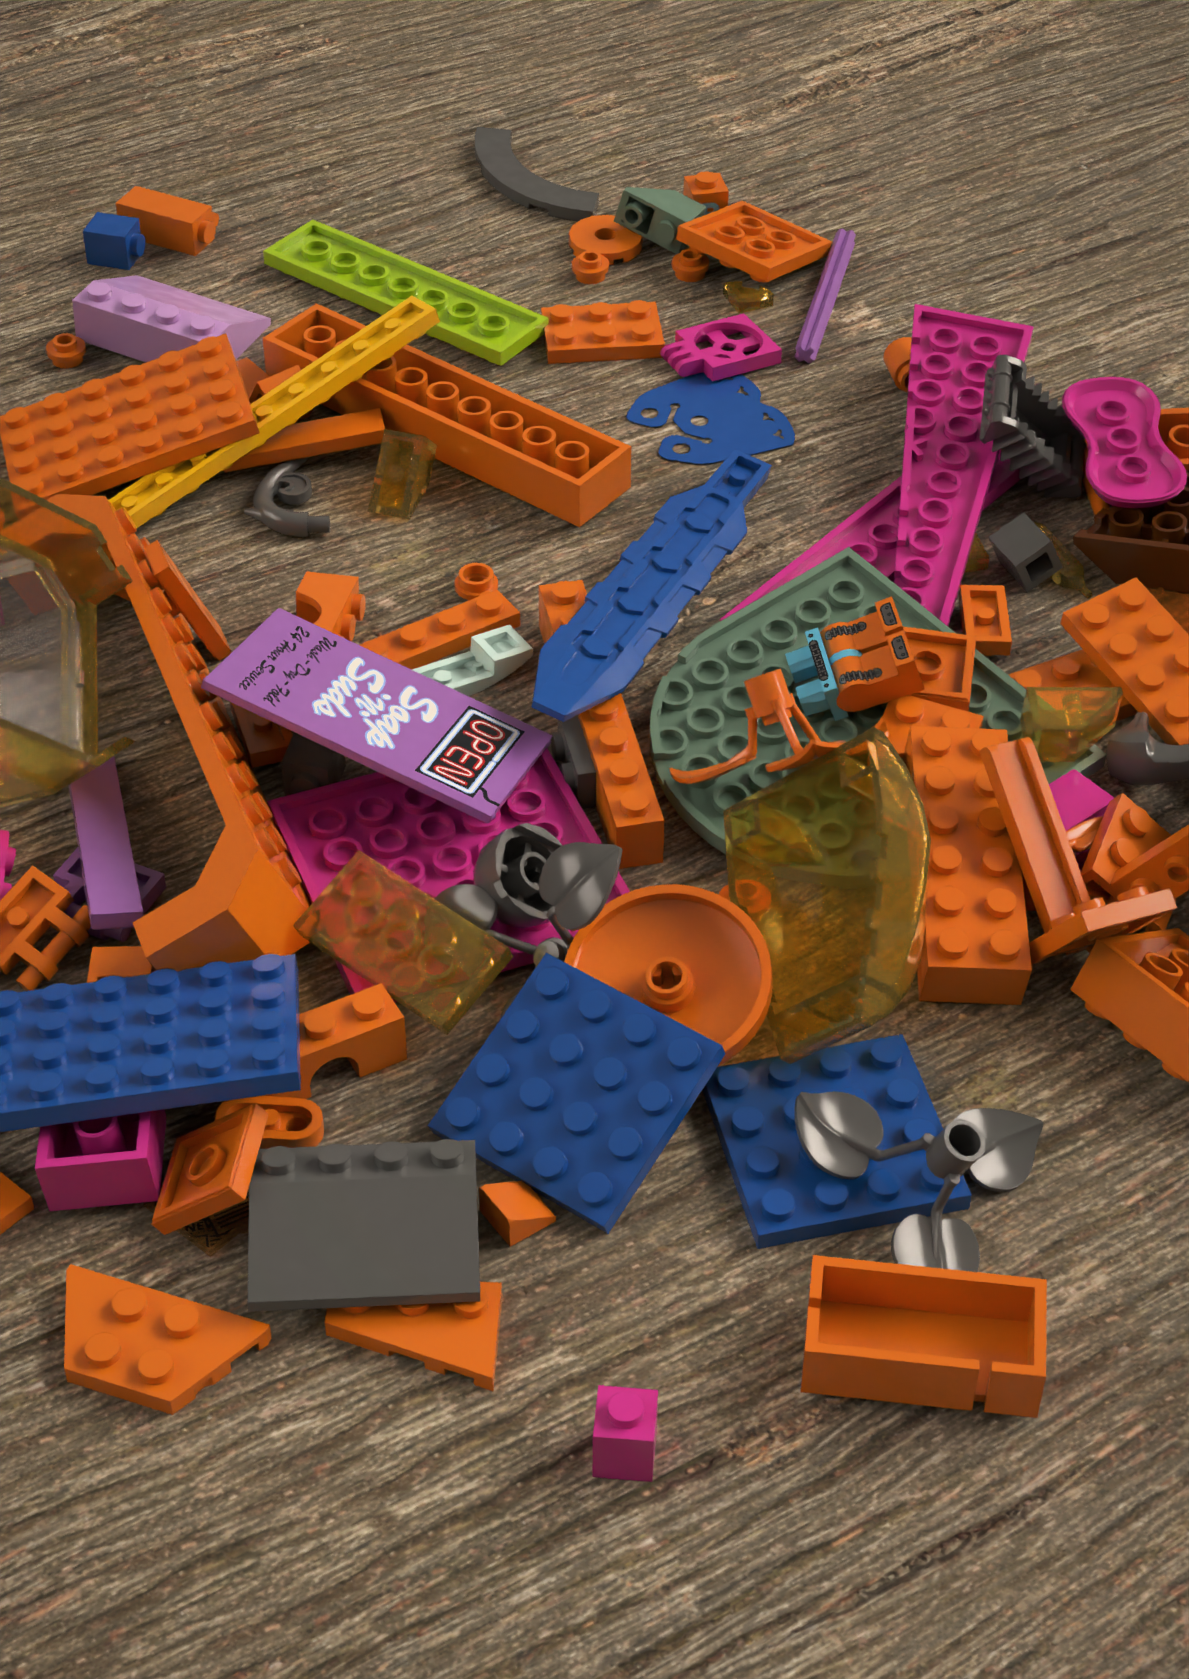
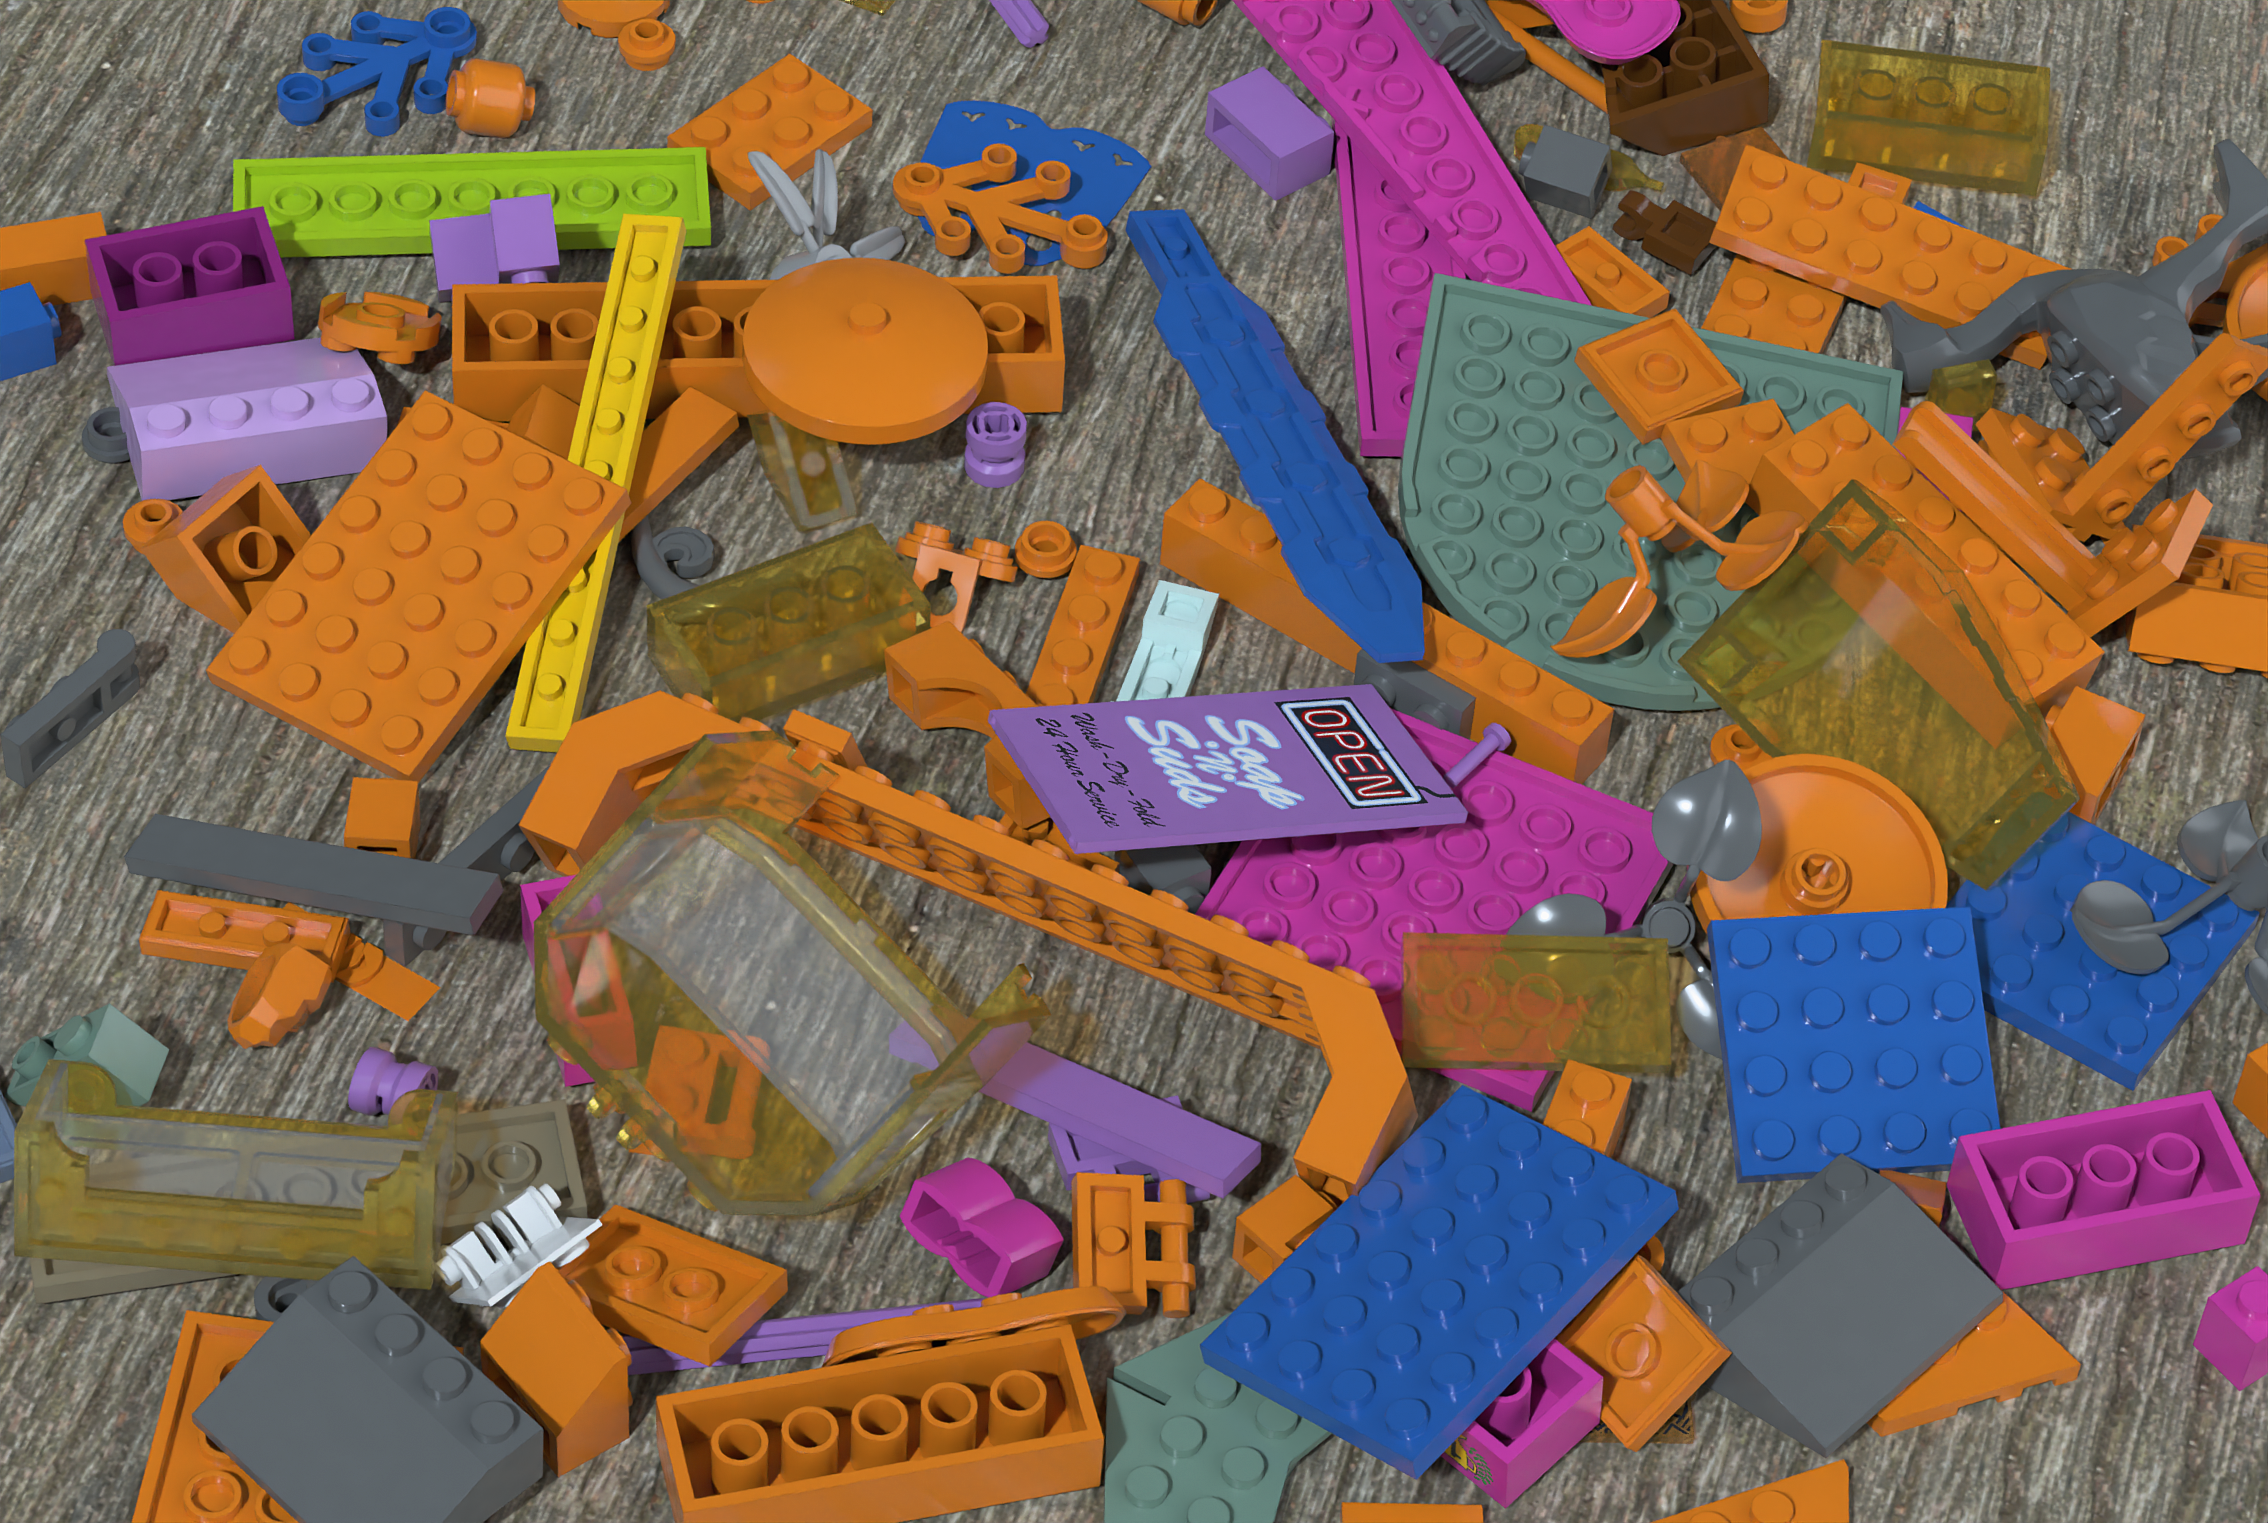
camera: 45 degrees left, 5 degrees up
dark grey cylinder [473,823,562,929] -> none
dark pink piece [660,313,782,382] -> none
hips [785,596,925,721] -> none
clear yellow slope [1020,687,1123,762] -> none
none -> magenta brick [85,206,295,366]
none -> orange slope [140,464,311,633]
none -> blue plant [277,7,477,137]
none -> orange plate [318,292,442,364]
none -> medium lavender brick [429,194,560,303]
none -> orange head [446,58,535,138]
none -> clear yellow brick [647,522,931,723]
none -> orange dish [742,257,988,445]
none -> light grey plant [748,149,905,280]
none -> orange plant [893,143,1108,274]
none -> orange bracket [895,521,1018,633]
none -> medium lavender wheel [964,402,1027,488]
none -> medium lavender brick [1205,66,1334,201]
none -> medium lavender piece [1443,723,1511,788]
none -> reddish brown plate [1612,190,1716,275]
none -> clear yellow tile [1925,359,1997,432]
none -> dark pink brick [1947,1090,2261,1290]
none -> orange slope [2039,686,2146,825]

